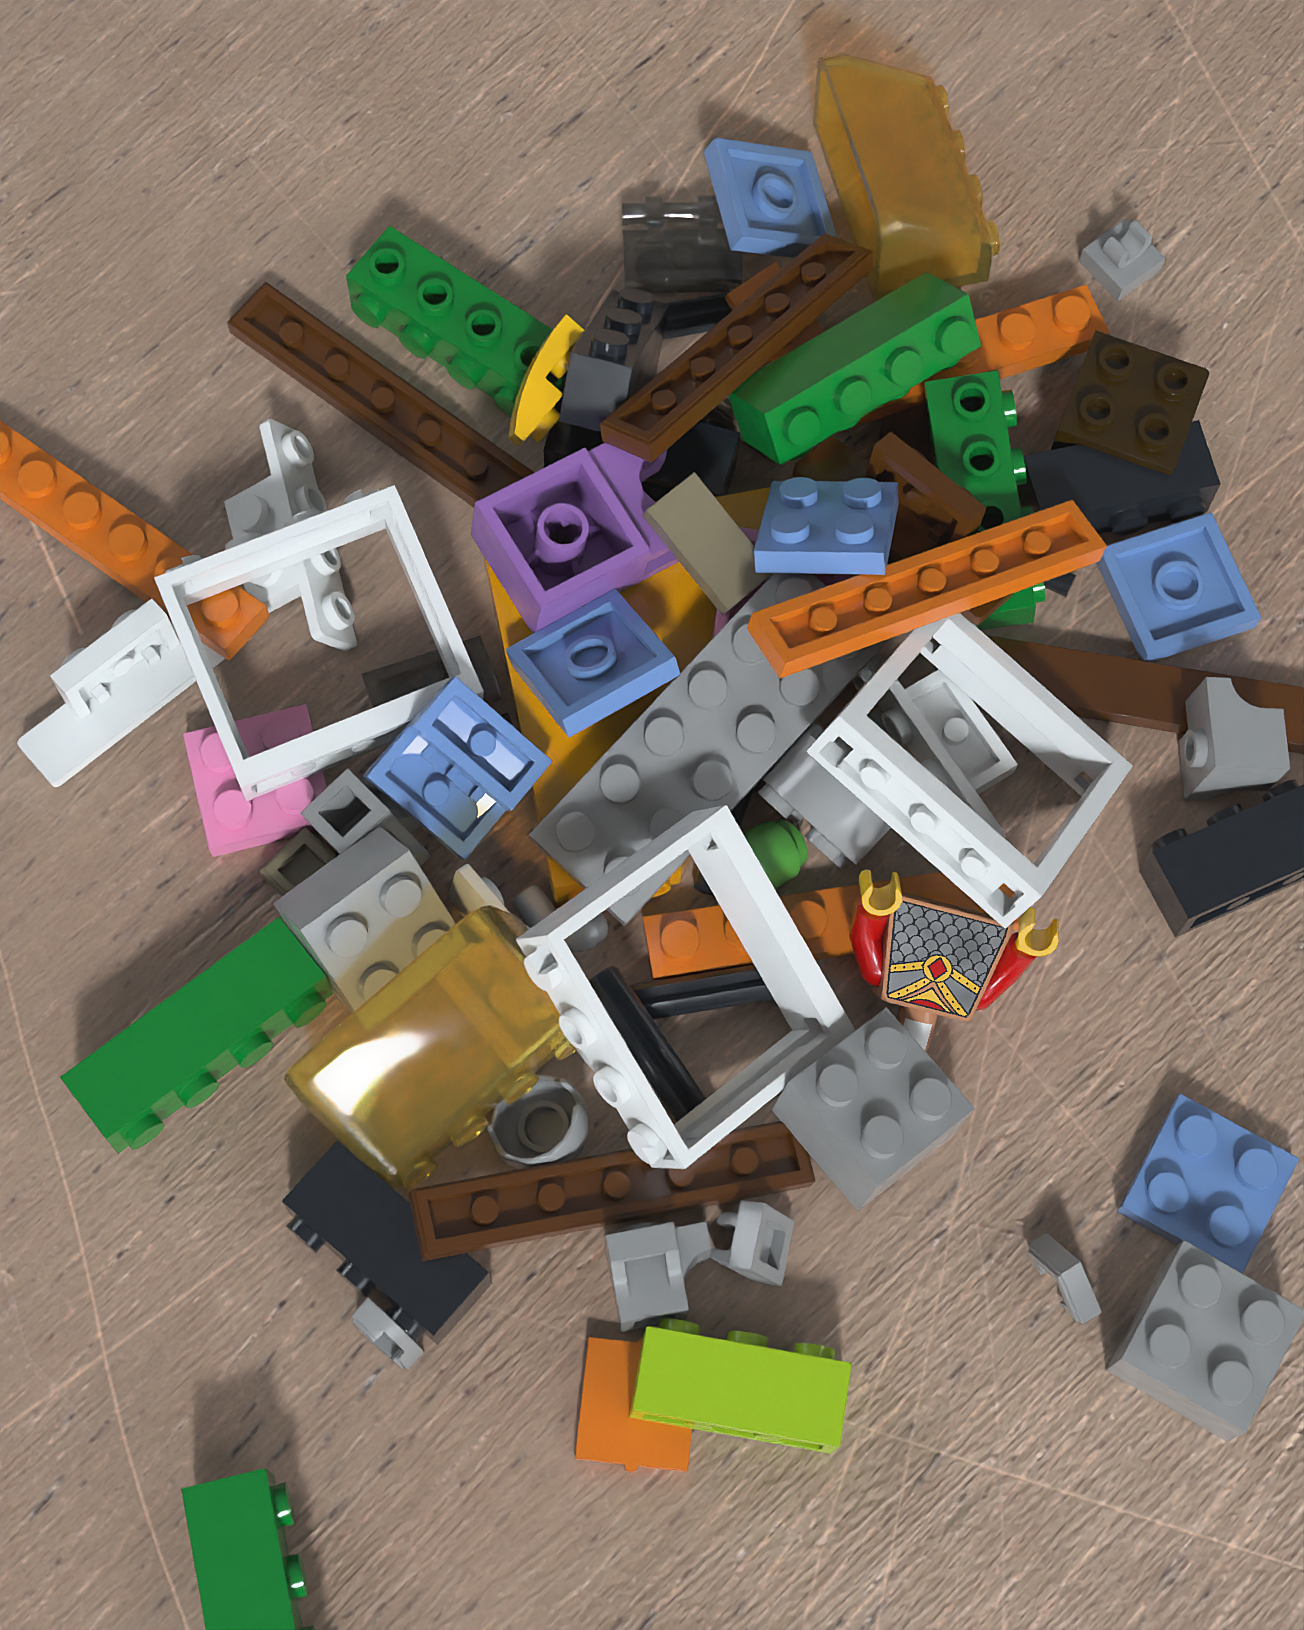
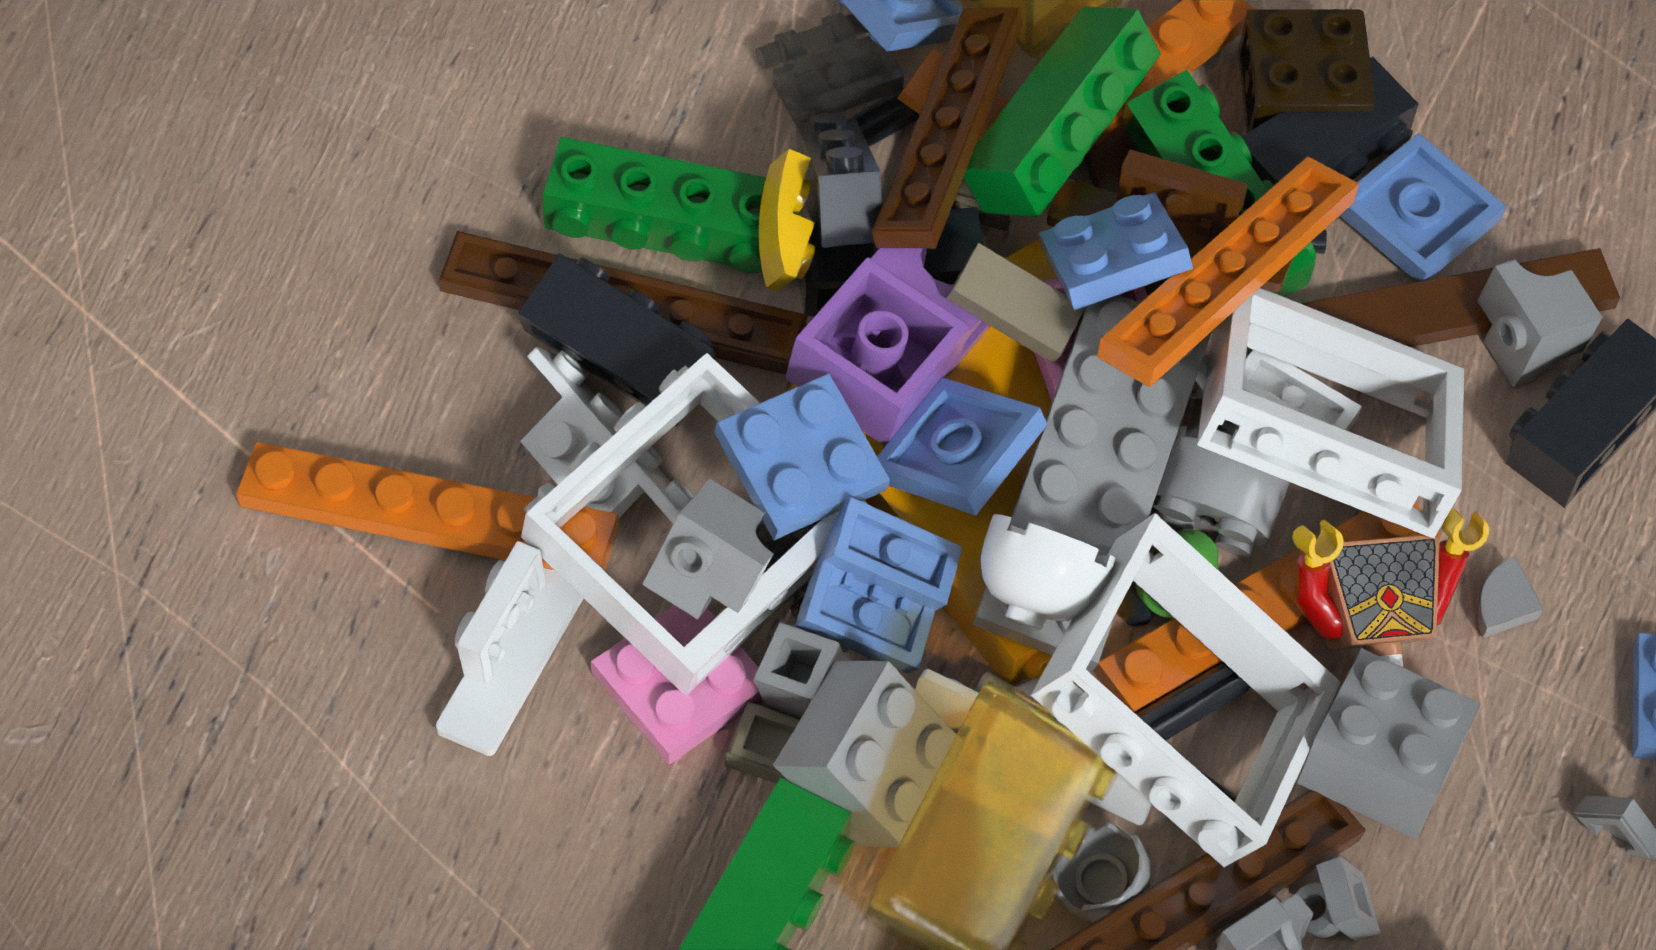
camera: 25 degrees left, 10 degrees down
none -> black brick [518,253,717,426]
none -> light grey brick [642,478,773,619]
none -> medium blue plate [714,374,890,540]
none -> white cylinder [980,514,1116,630]
none -> light grey tile [1476,557,1543,638]

